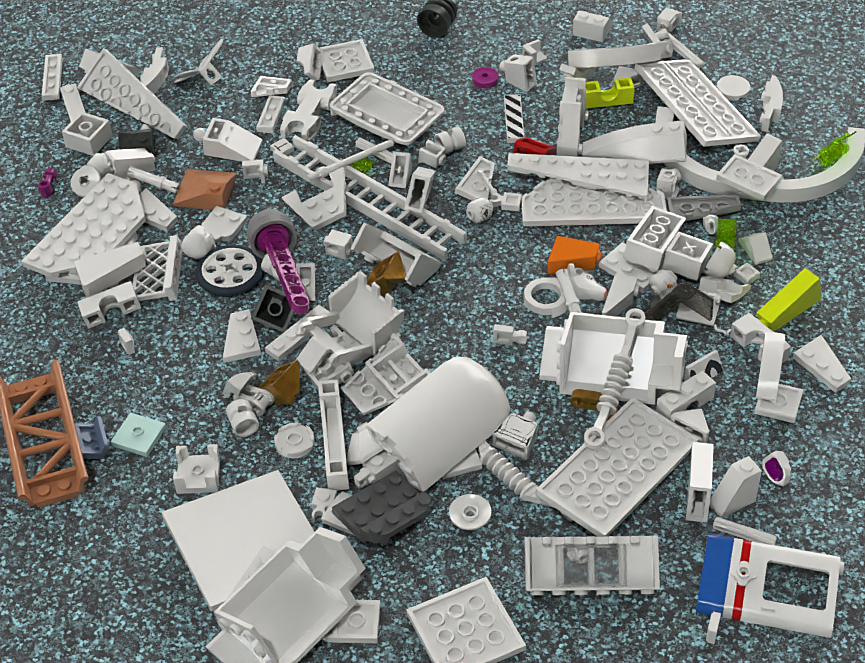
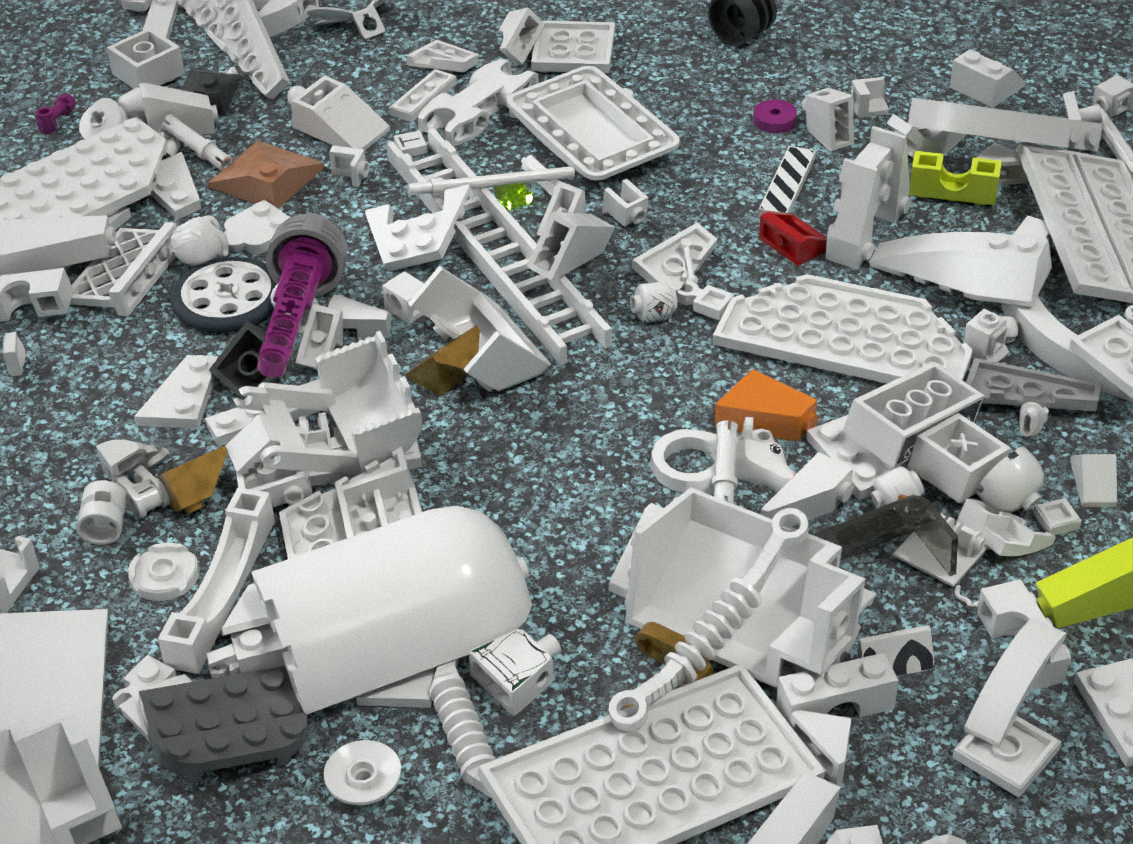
camera: 20 degrees right, 5 degrees down
white wheel [434,126,466,154] -> none
white plate [493,324,527,345] -> none
white wing [507,153,649,201] -> none
clear neon green brick [716,218,737,249] -> none
none -> white slope [328,295,392,338]

